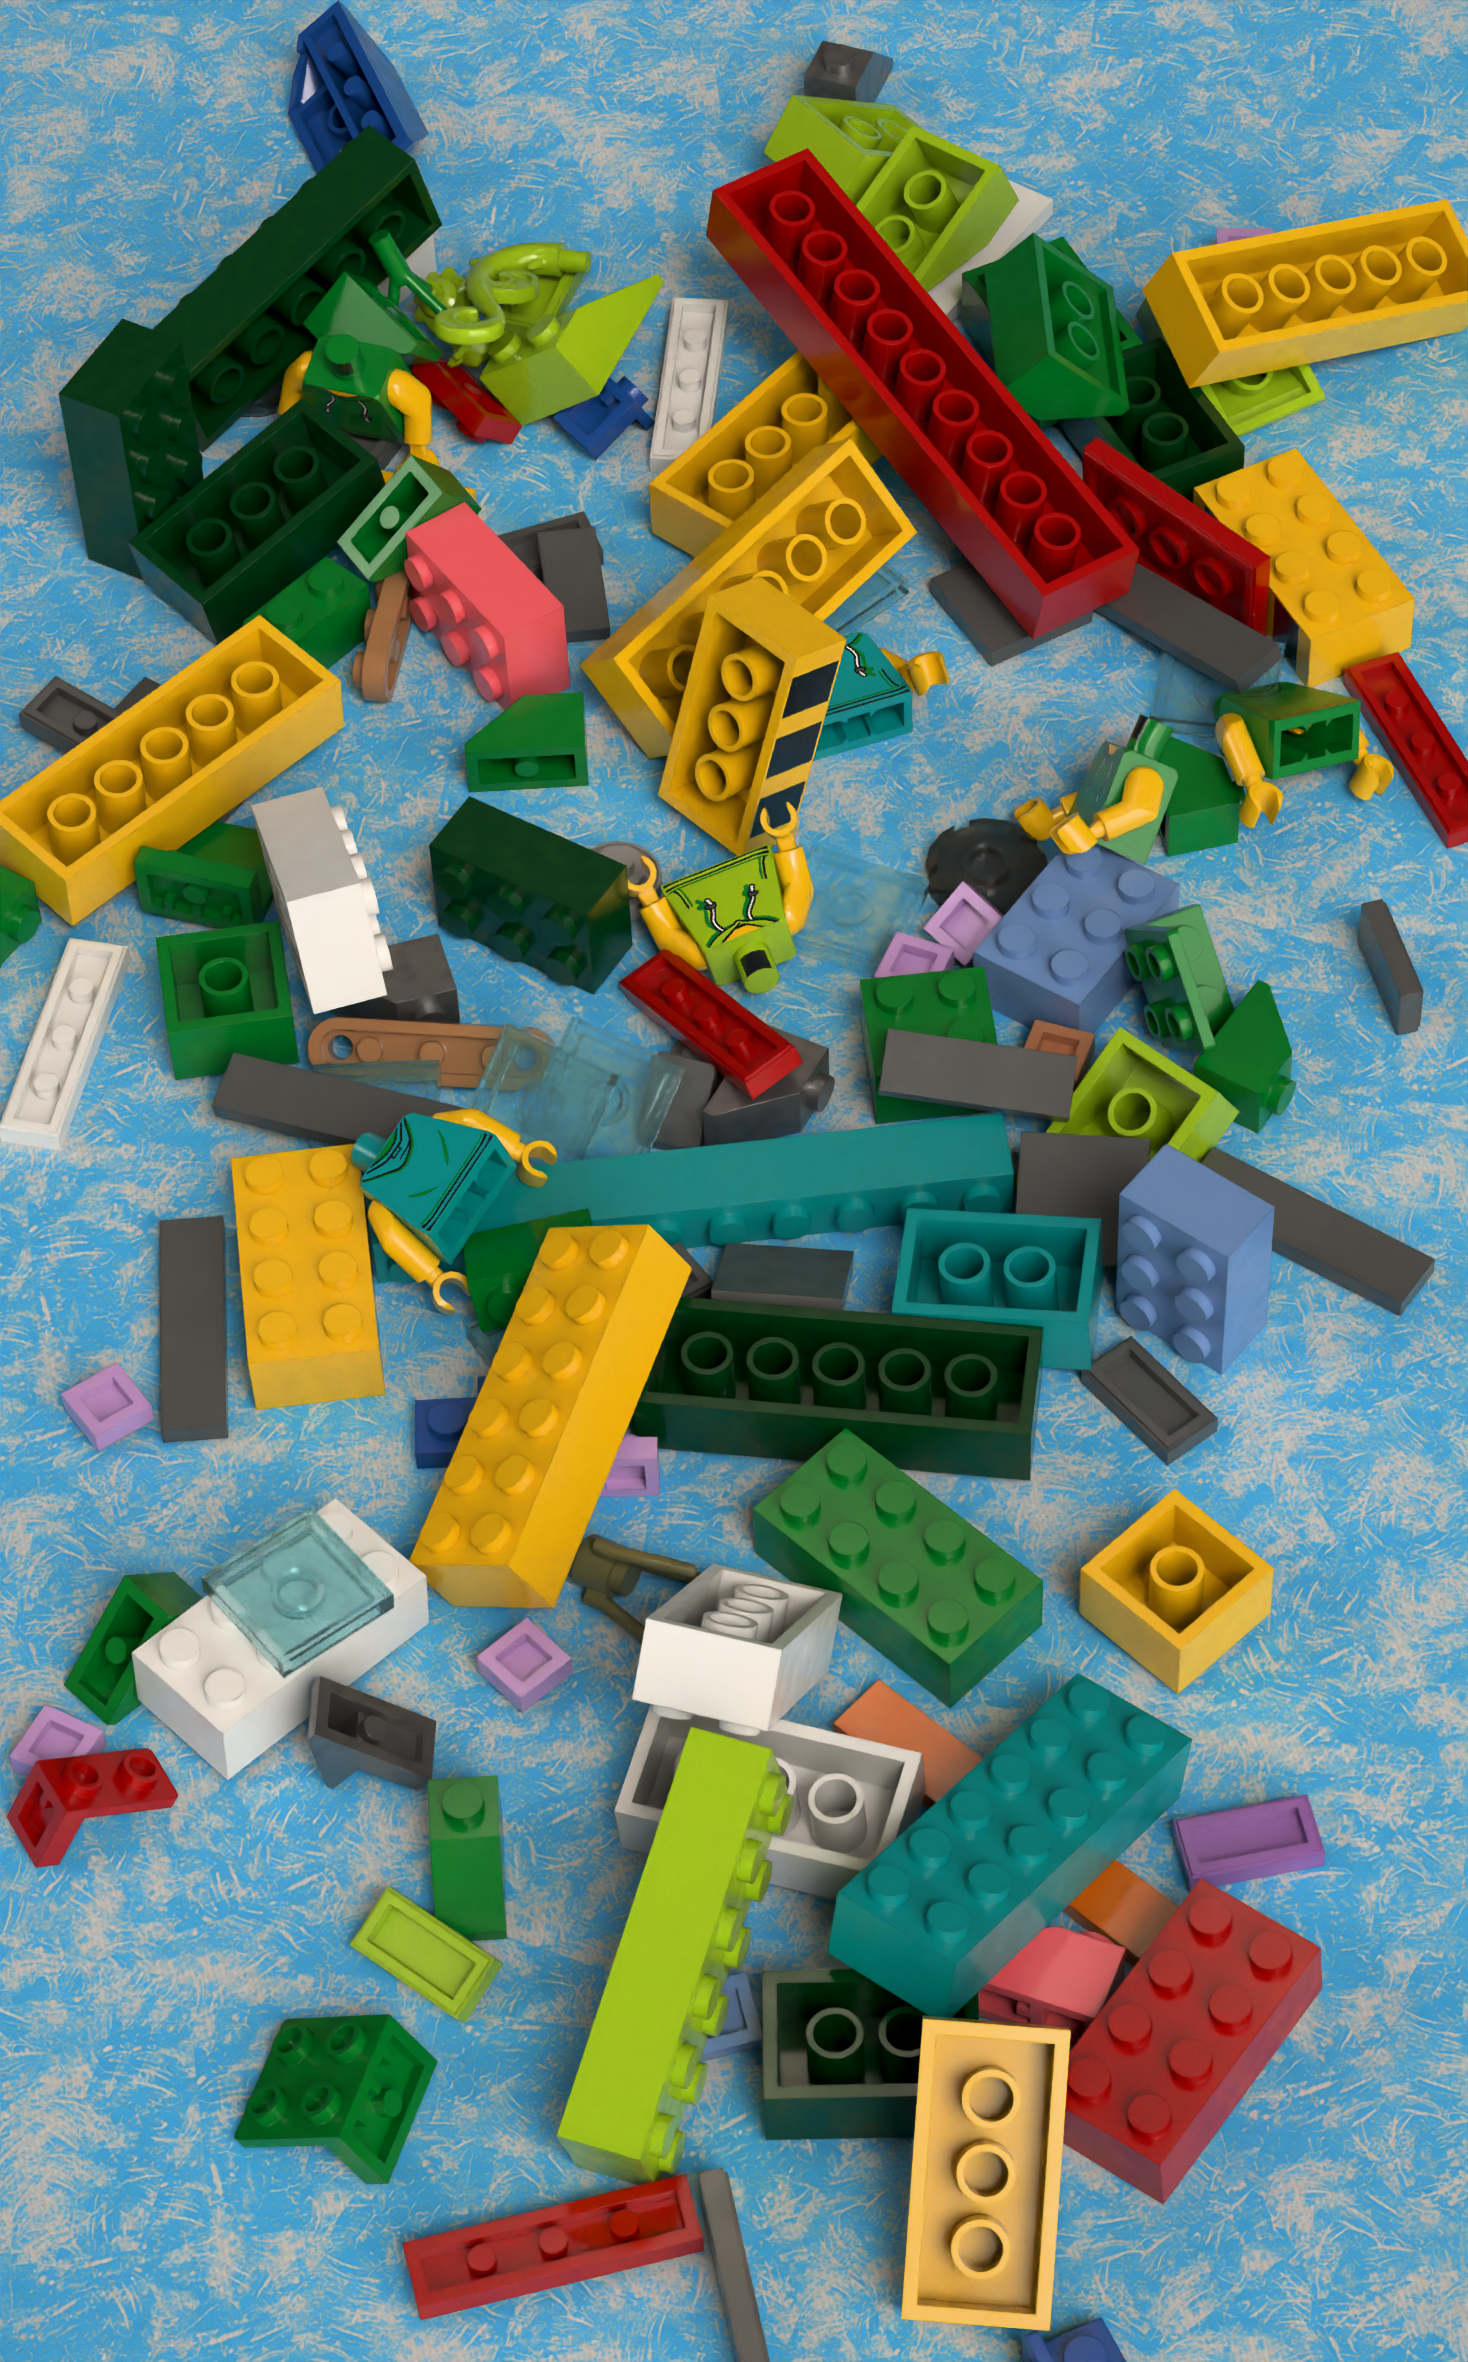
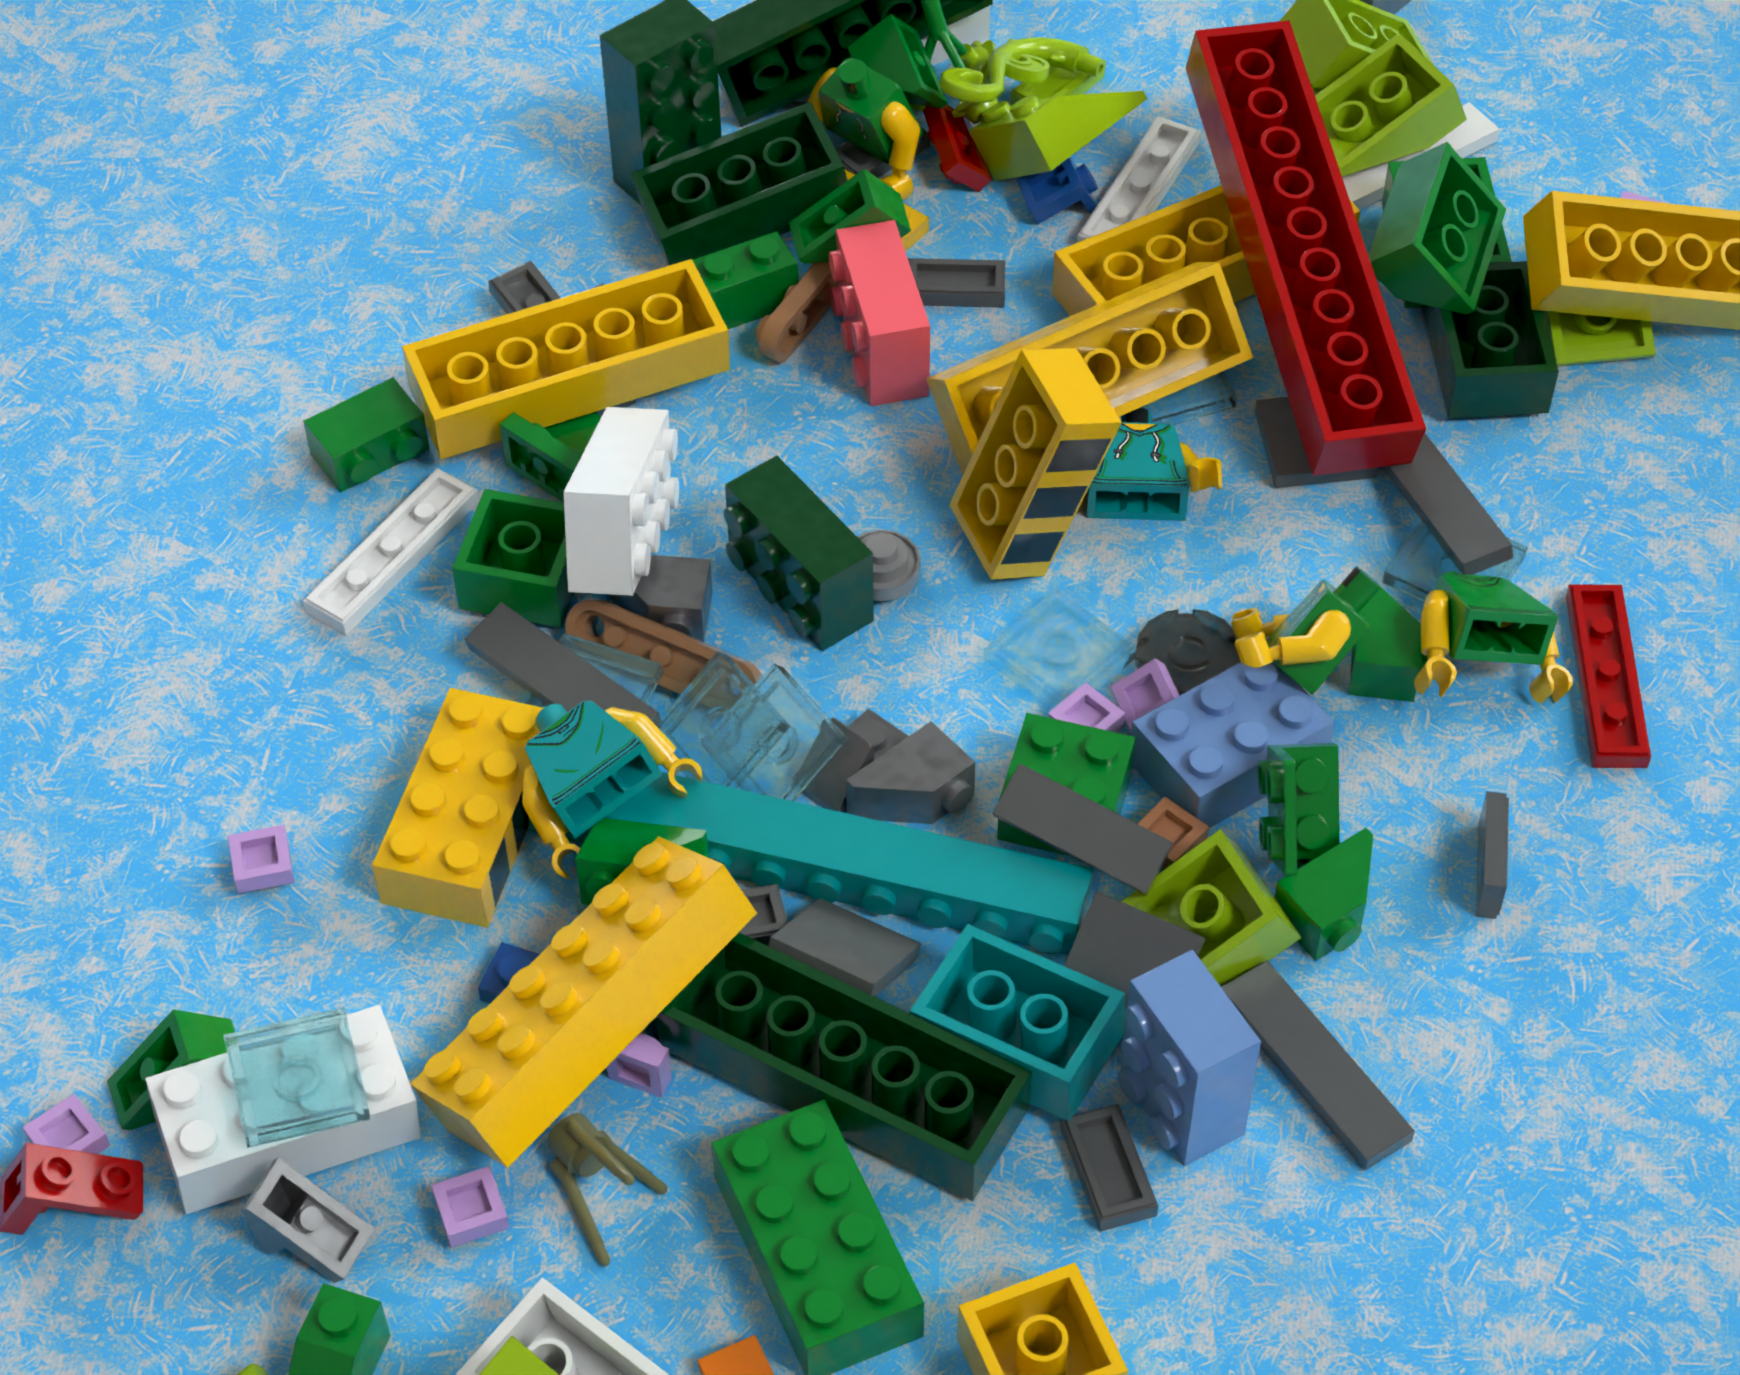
camera: 20 degrees right, 0 degrees up
dark grey tile [159,1216,229,1443] -> none
green slope [464,692,589,792] -> none
dark grey tile [537,527,610,642] -> none
red tile [619,949,803,1100] -> none
torso [628,802,814,994] -> none
white brick [632,1564,843,1736] -> none
red tile [1083,437,1271,637] -> none
yellow brick [1193,448,1415,687] -> none

